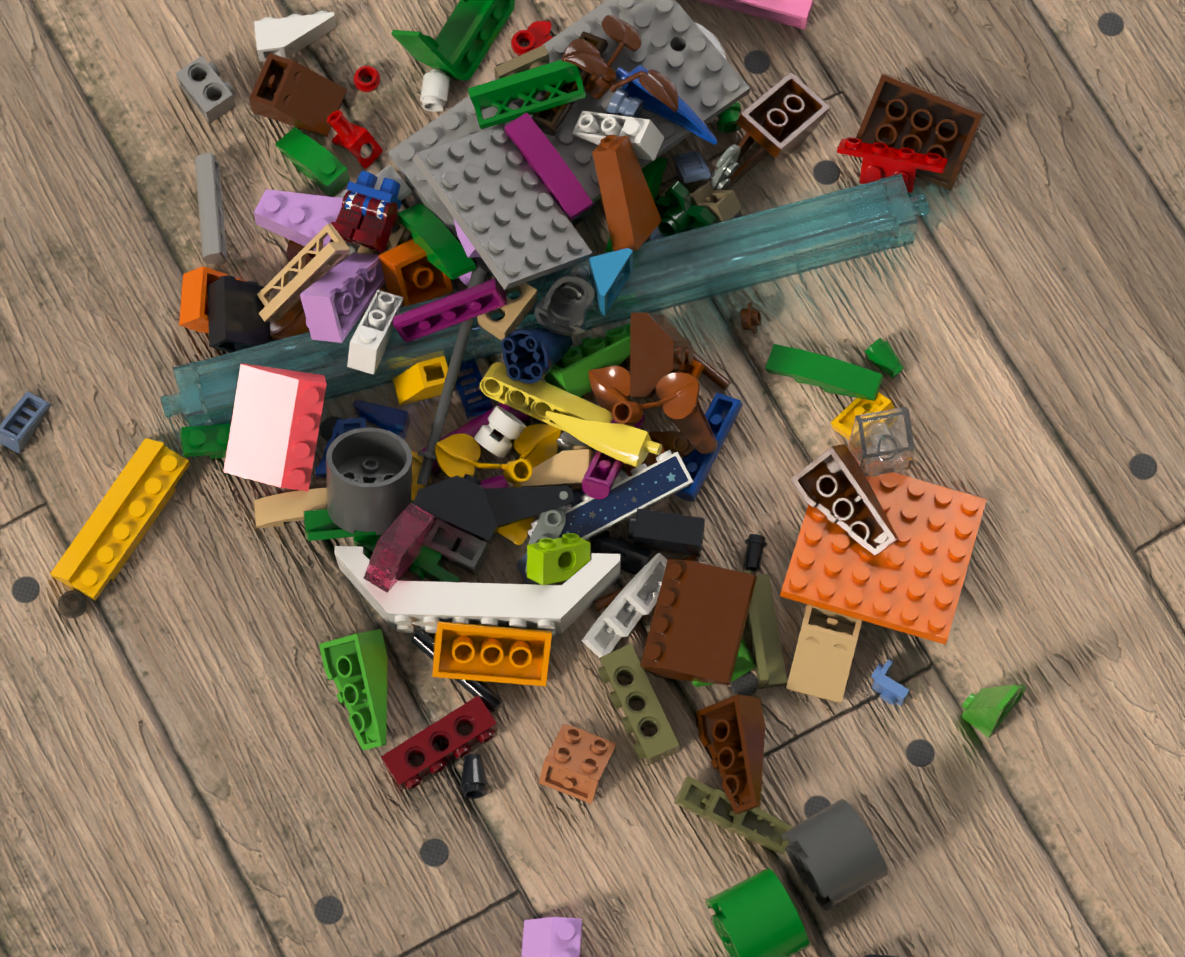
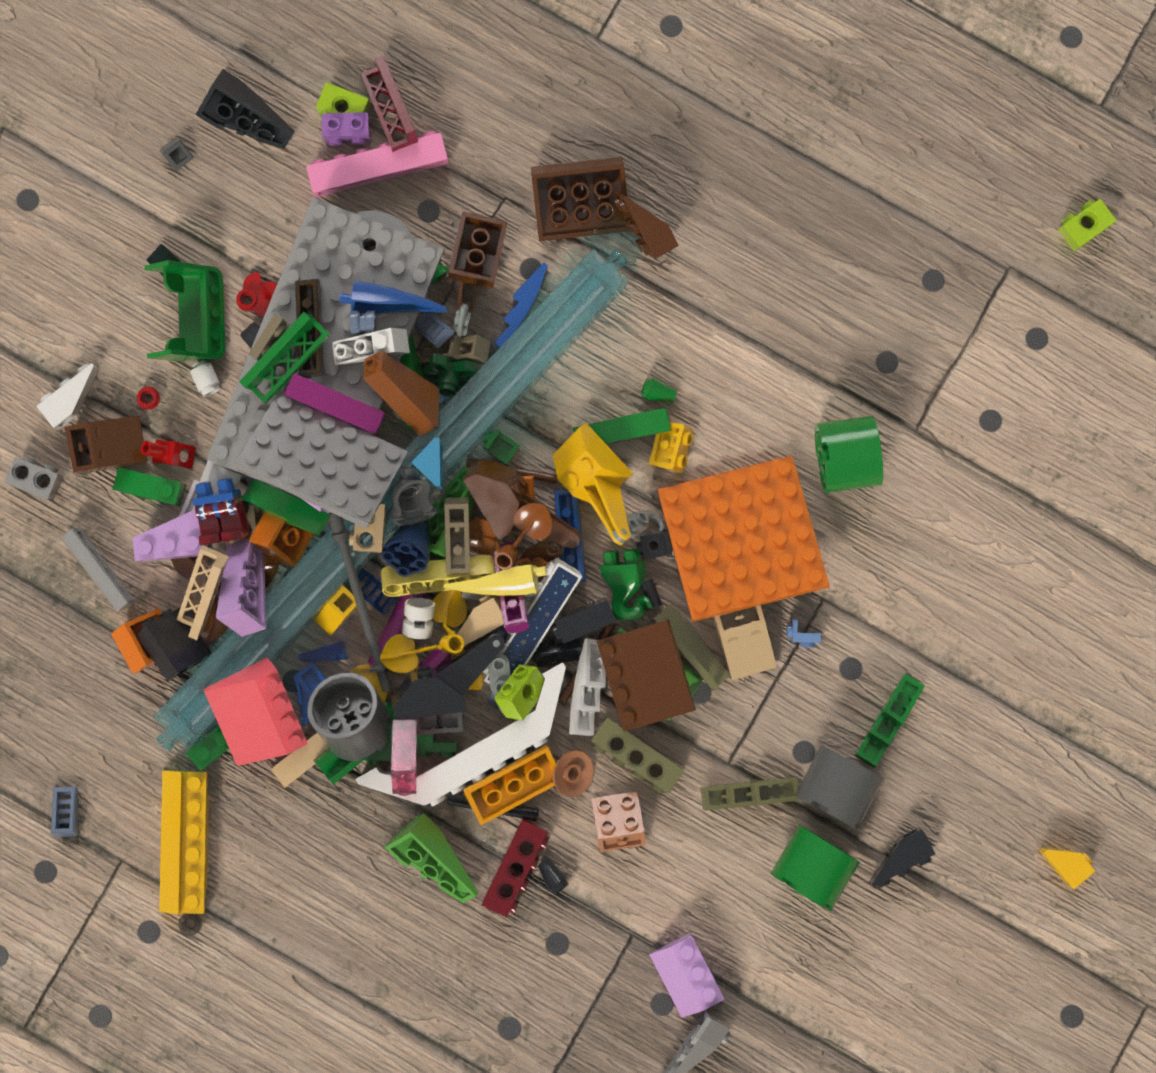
camera: 30 degrees left, 15 degrees up
white slope [347,290,404,375] -> none
magenta brick [393,278,507,343] -> none
reddish brown plant [562,15,678,113] -> none
reddish brown wedge [696,694,765,814] -> none
reddish brown plate [740,303,761,334] -> none
reddish brown wedge [791,444,898,556] -> none
red bracket [837,137,948,193] -> none
clear slope [847,407,915,477] -> none
bright green wedge [962,684,1026,738] -> none
none -> dark tan slope [444,497,470,574]
none -> green bracket [483,429,520,465]
none -> blue slope [494,263,548,352]
none -> yellow slope [552,423,665,545]
none -> nougat dish [553,750,594,797]
none -> green hips [600,549,653,621]
none -> reddish brown slope [614,191,679,259]
none -> black brick [636,531,672,560]
none -> green brick [814,416,883,493]
none -> green slope [854,673,925,768]

